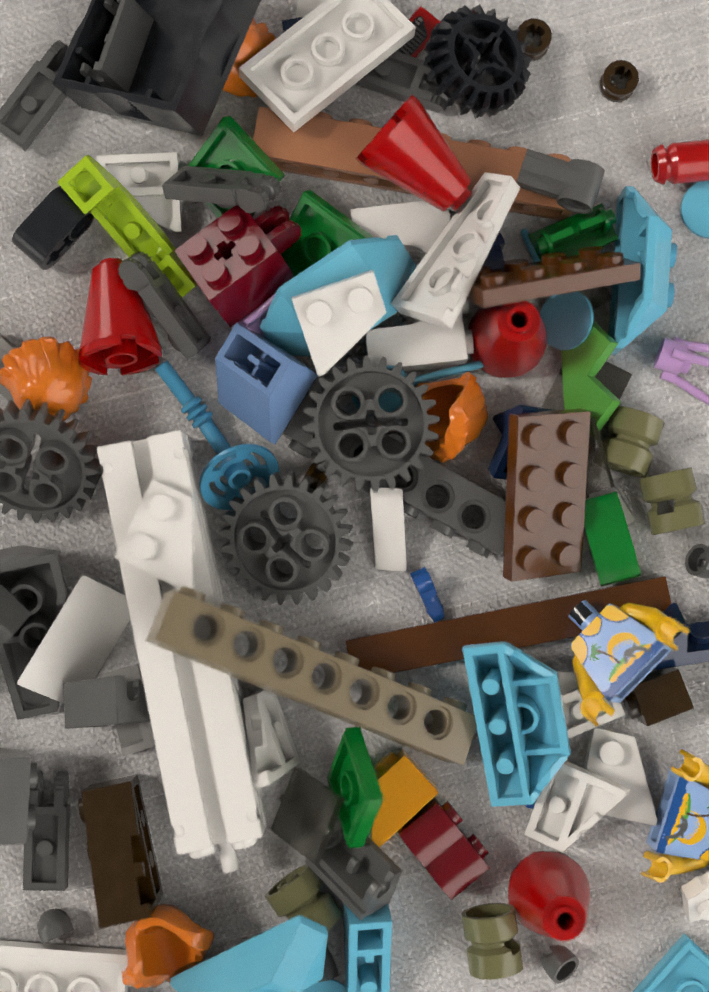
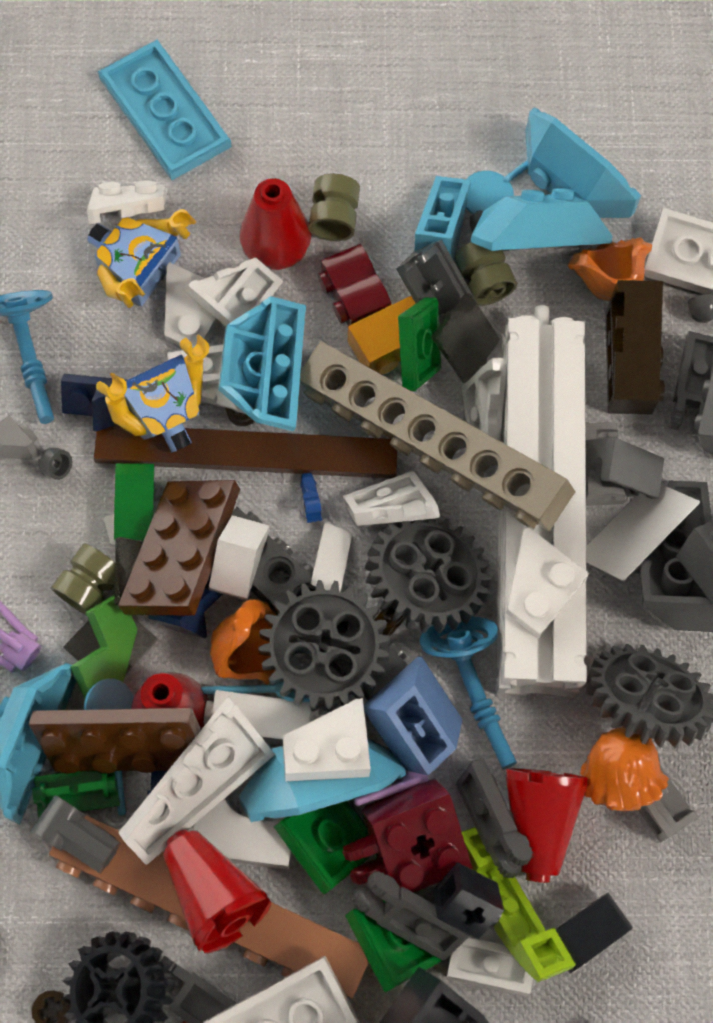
camera: 170 degrees left, 15 degrees down
dark grey hinge [542,945,579,984] -> none
dark brown brick [623,667,694,726] -> none
olive wheel [639,467,705,535] -> none
none -> white slope [209,515,270,600]
none -> white wing [343,471,440,526]
none -> black brick [433,862,504,939]

